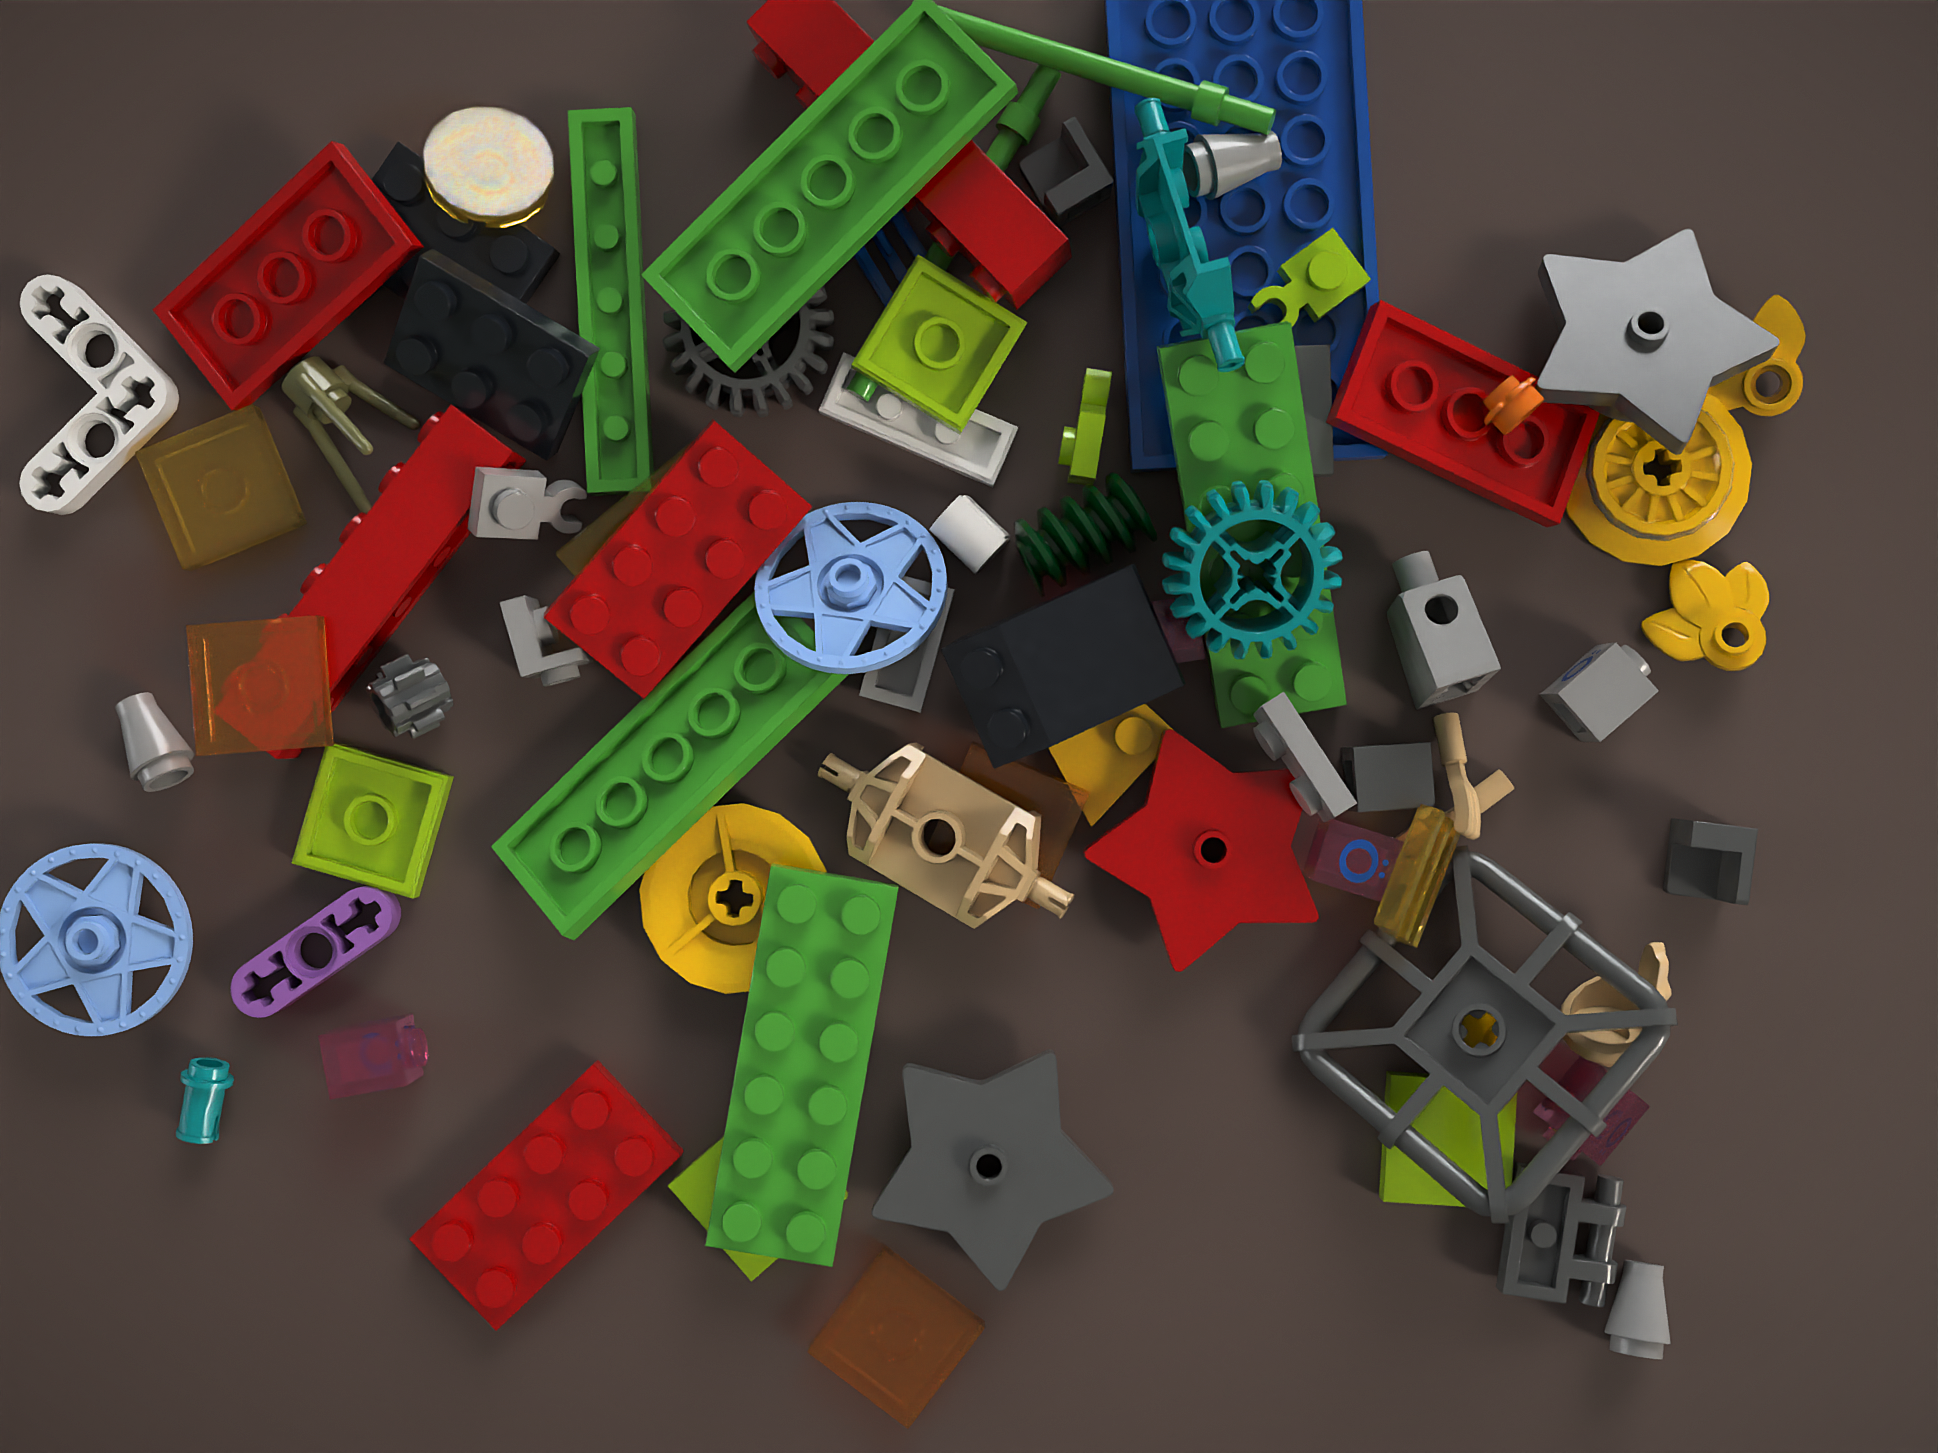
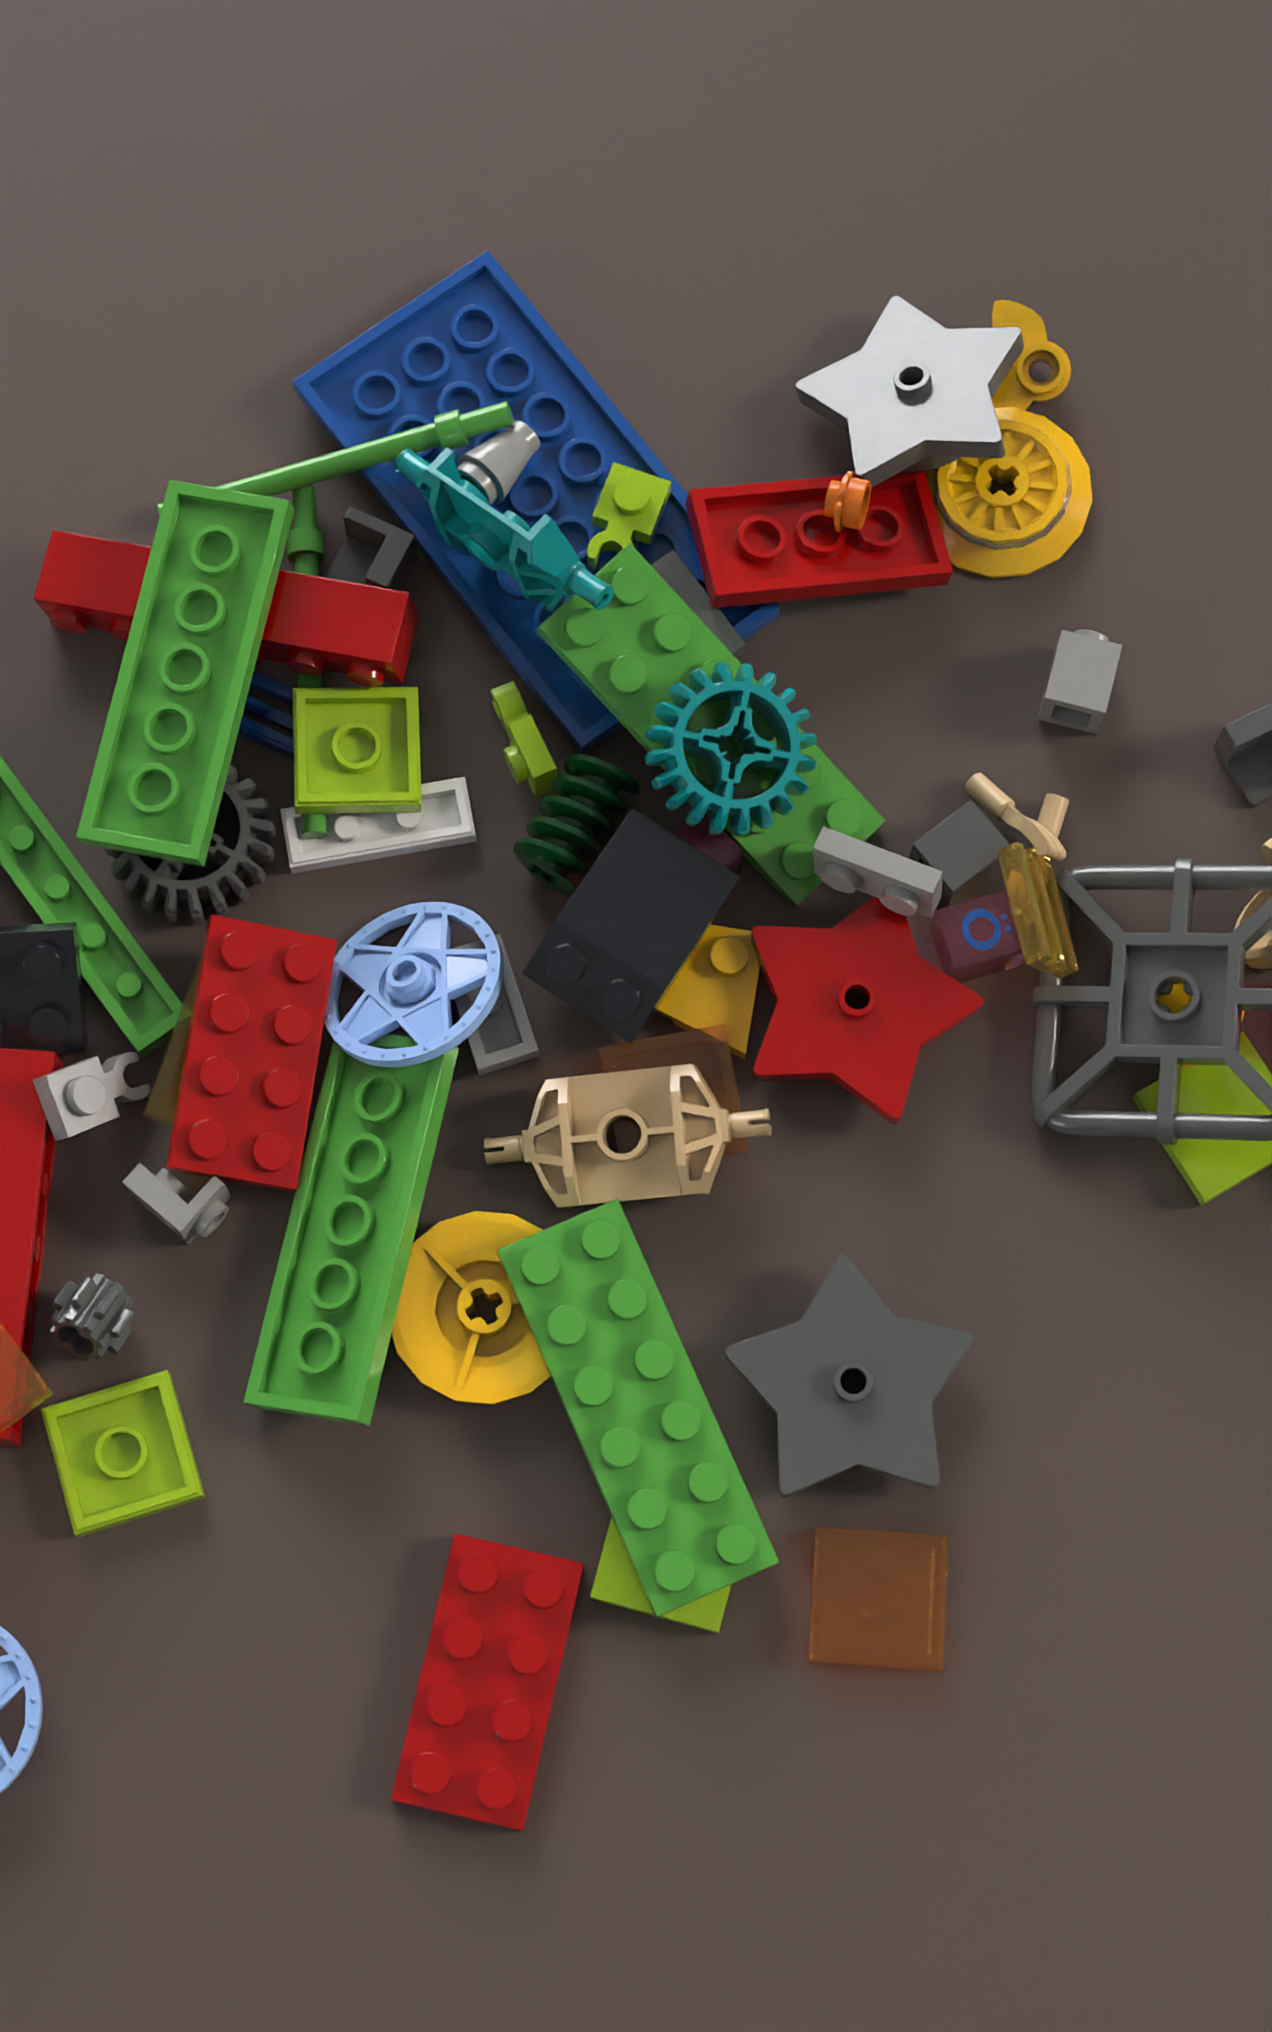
camera: 30 degrees left, 15 degrees down
teal pin [176,1057,234,1144] -> none
medium lavender beam [230,885,401,1018] -> none
clear pink brick [318,1013,428,1100] -> none
white brick [929,495,1010,574] -> none
light grey torso [1387,551,1501,710] -> none
yellow plate [1641,560,1769,671] -> none

